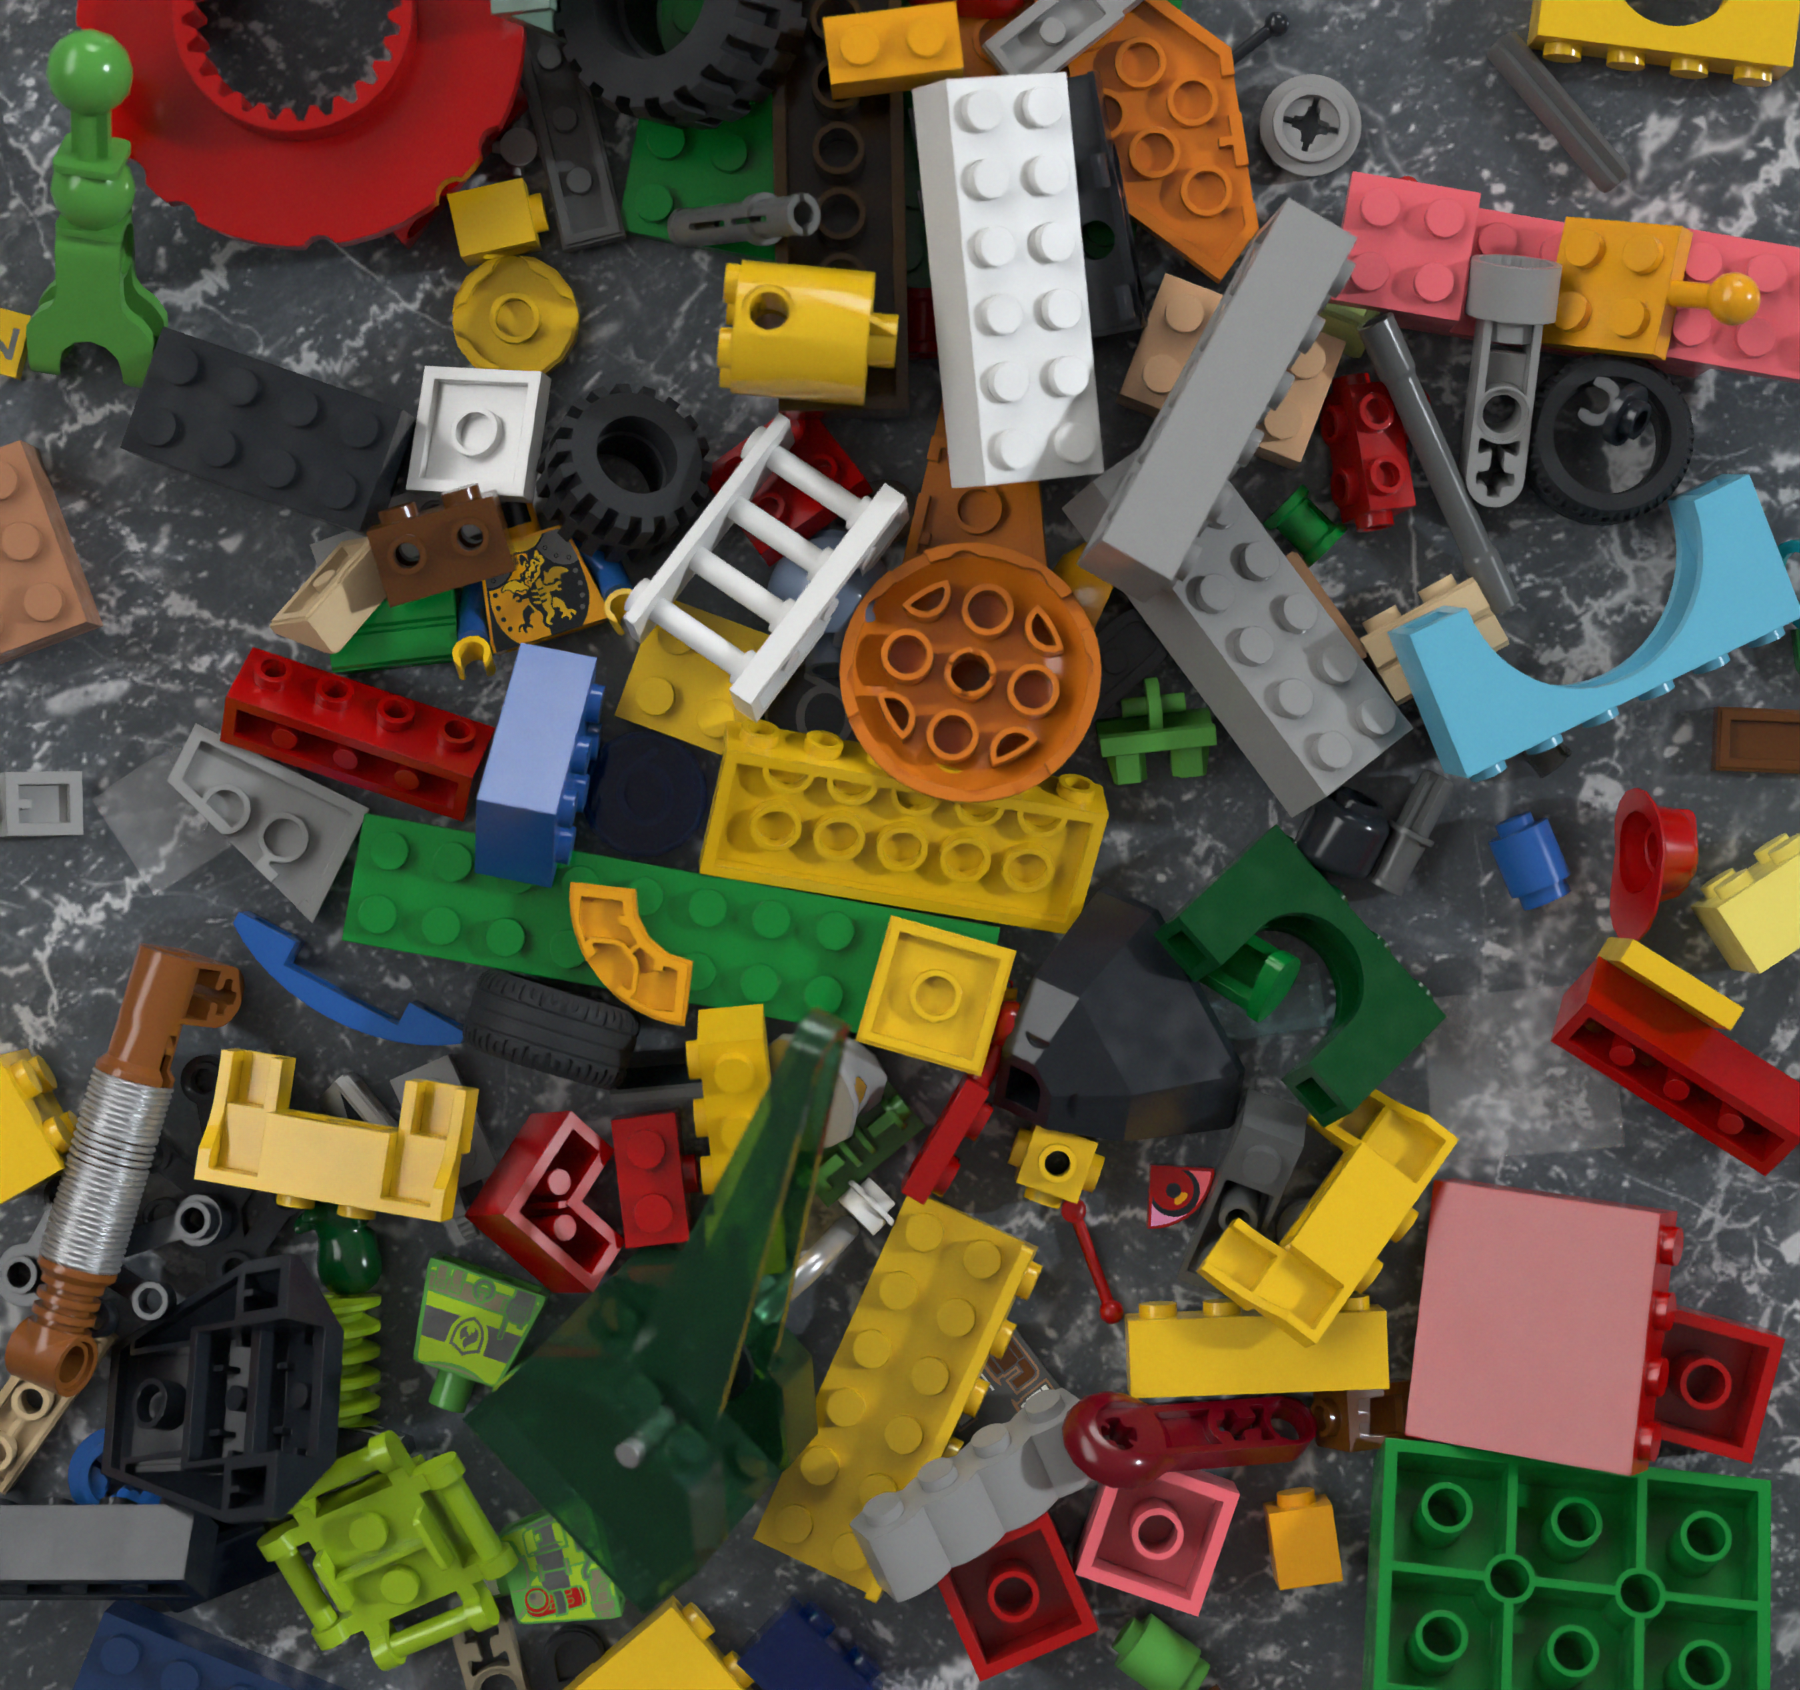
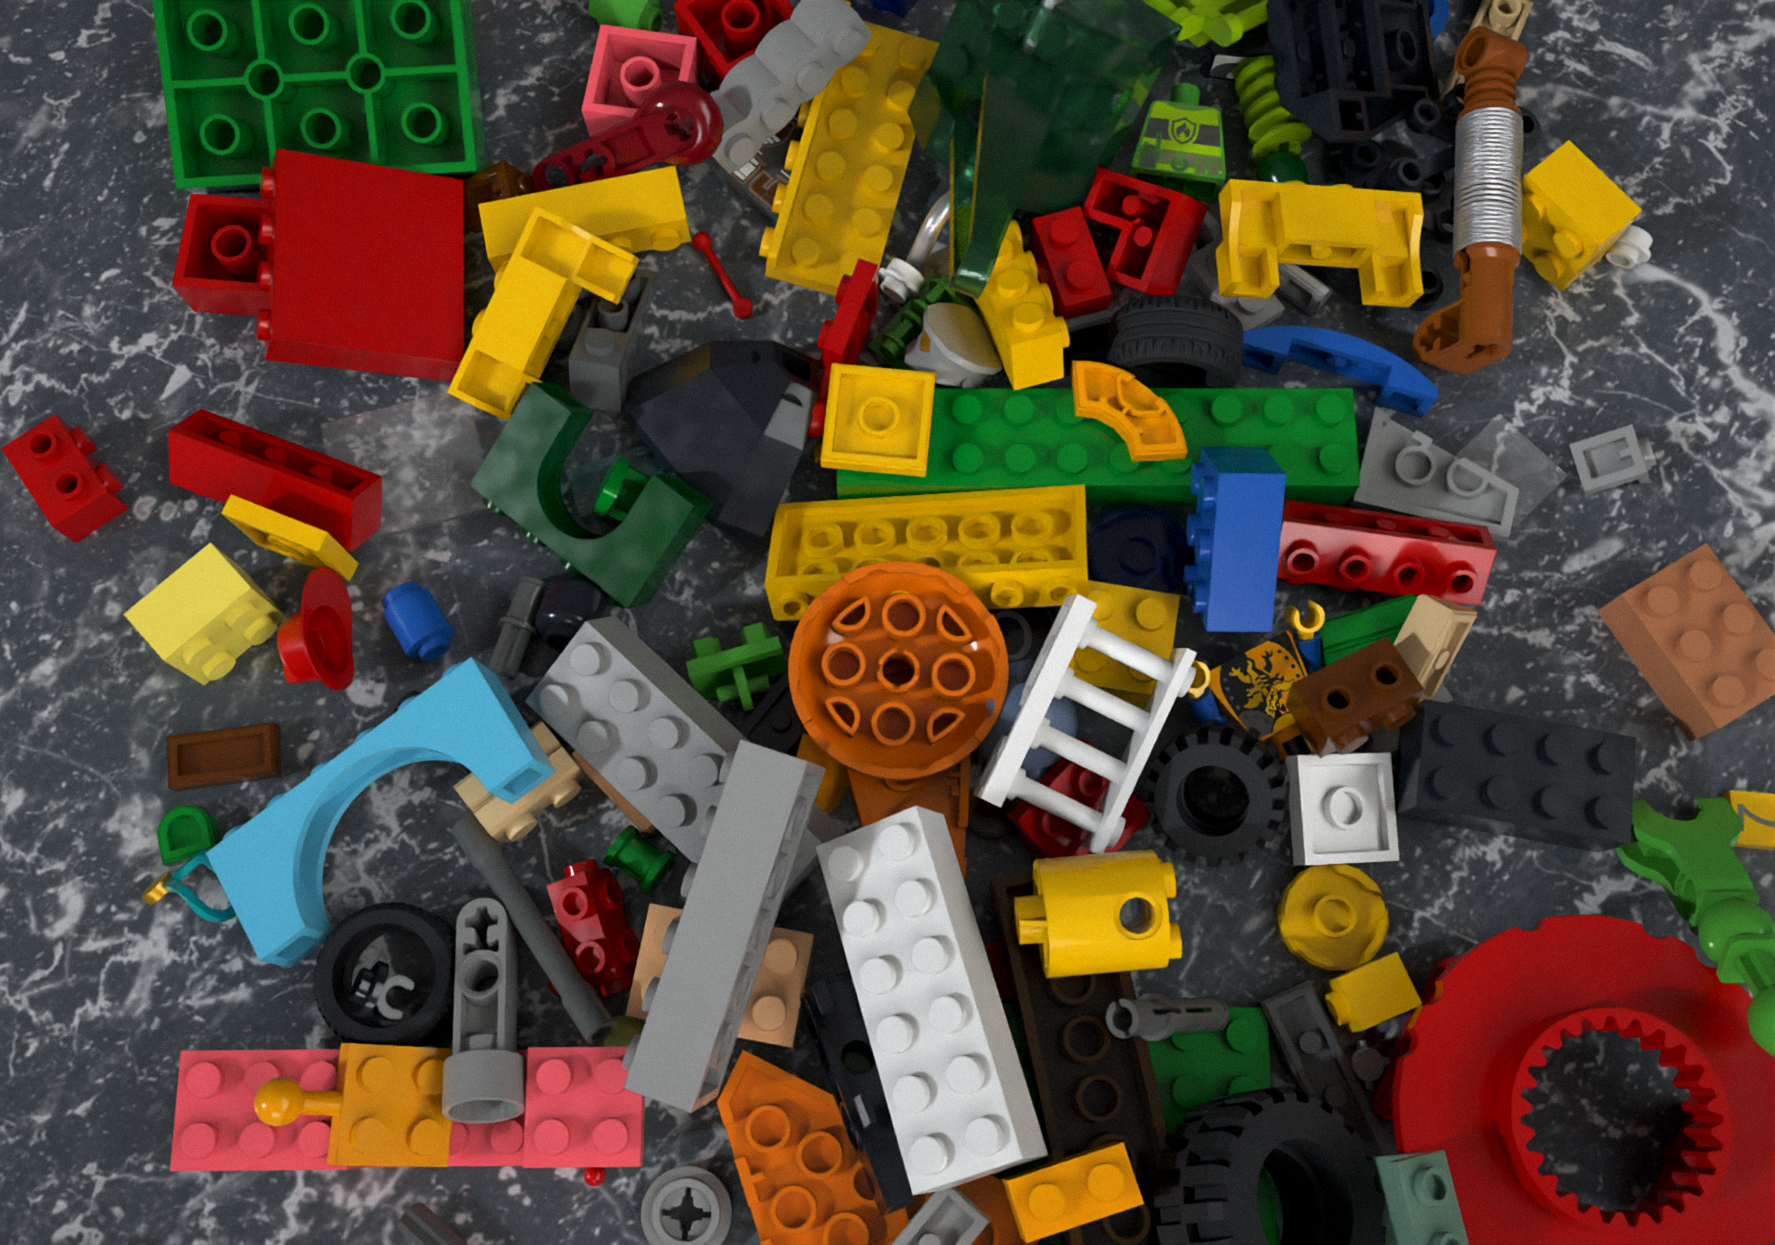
camera: 170 degrees right, 15 degrees down
yellow brick [1007,1123,1105,1209] -> none
tile [1146,1163,1215,1229] -> none
light orange brick [1263,1487,1343,1590] -> none

